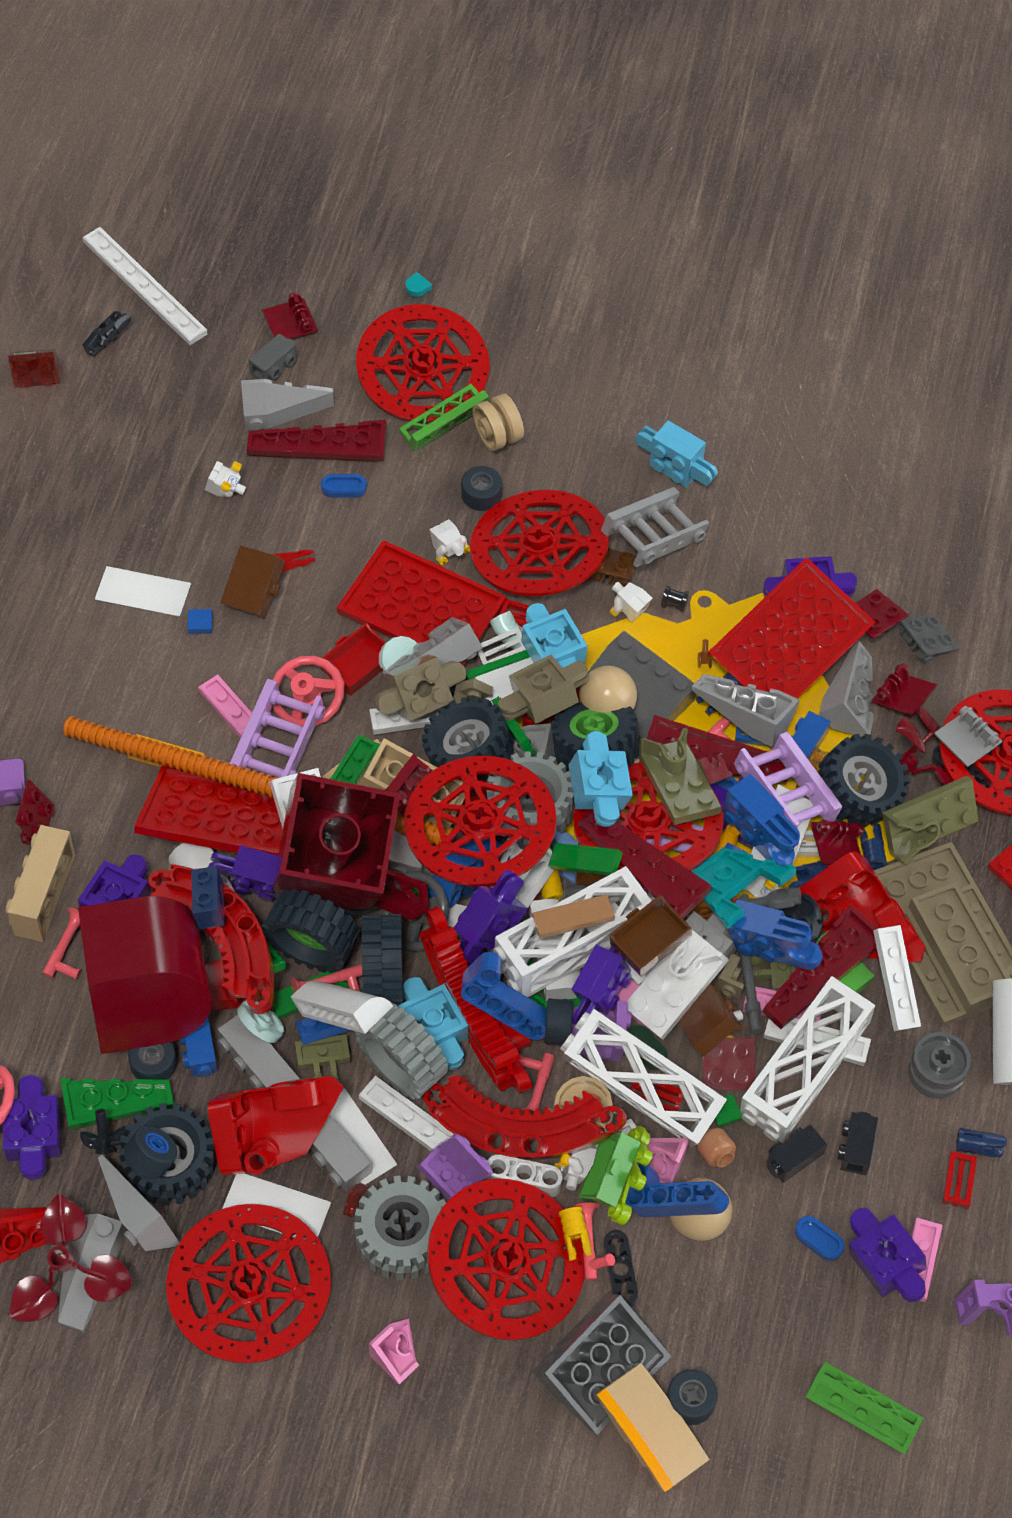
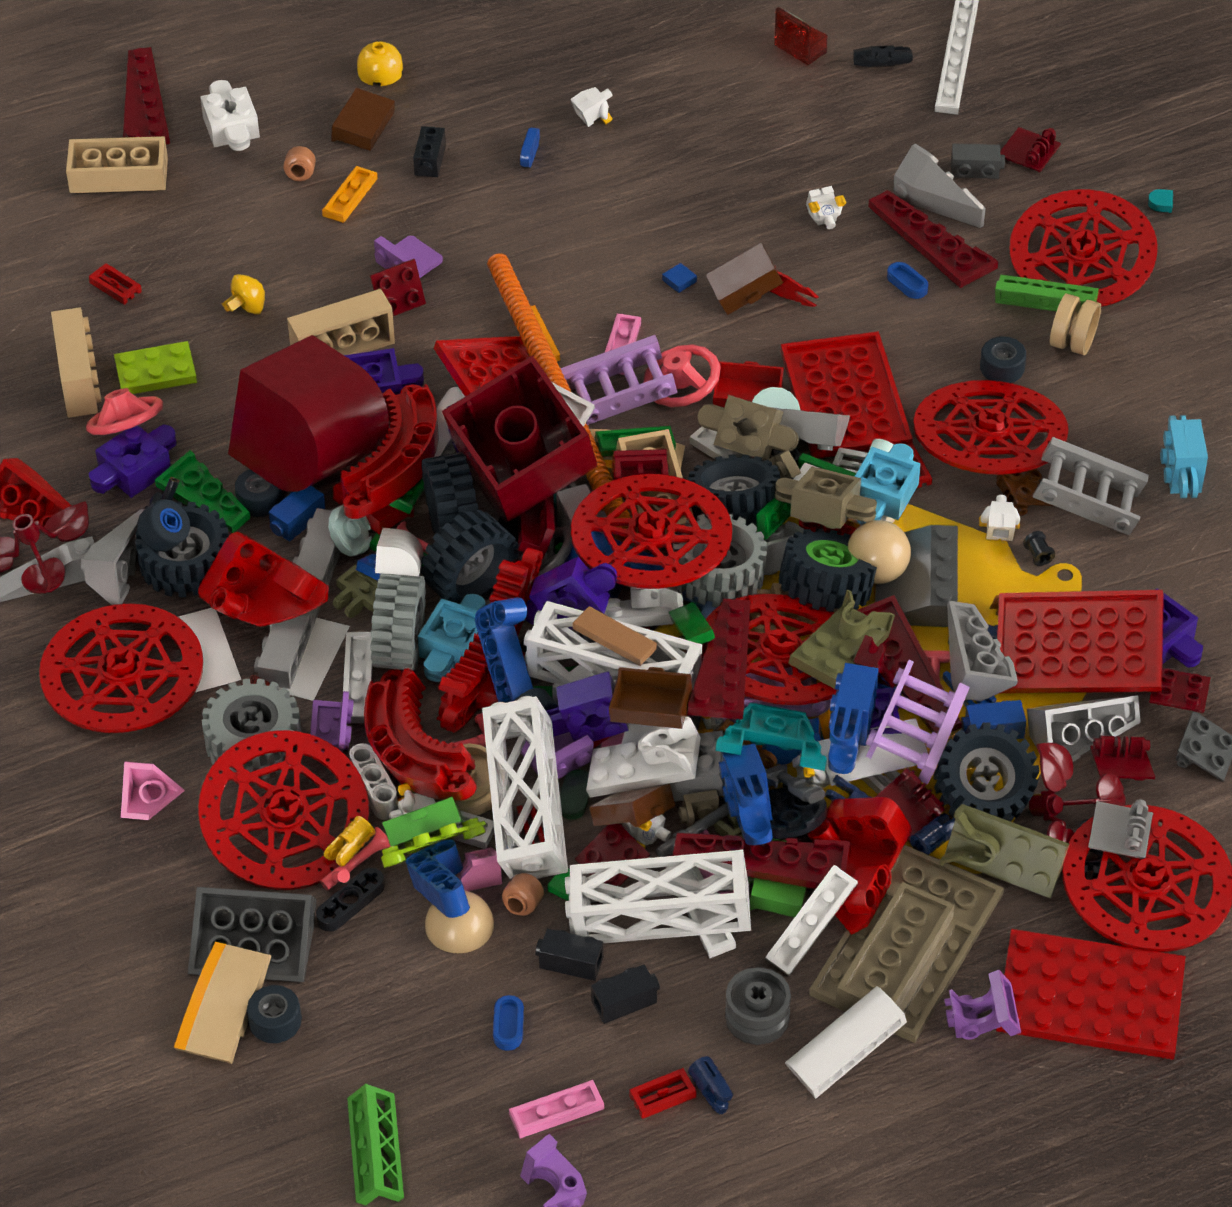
camera: 55 degrees right, 10 degrees down
white sticker [95,566,191,616] -> none
dark blue brick [191,866,225,929] -> none
white piece [429,520,470,565] -> none
medium azure brick [569,731,633,827] -> none
dark purple brick [849,1208,927,1303] -> none

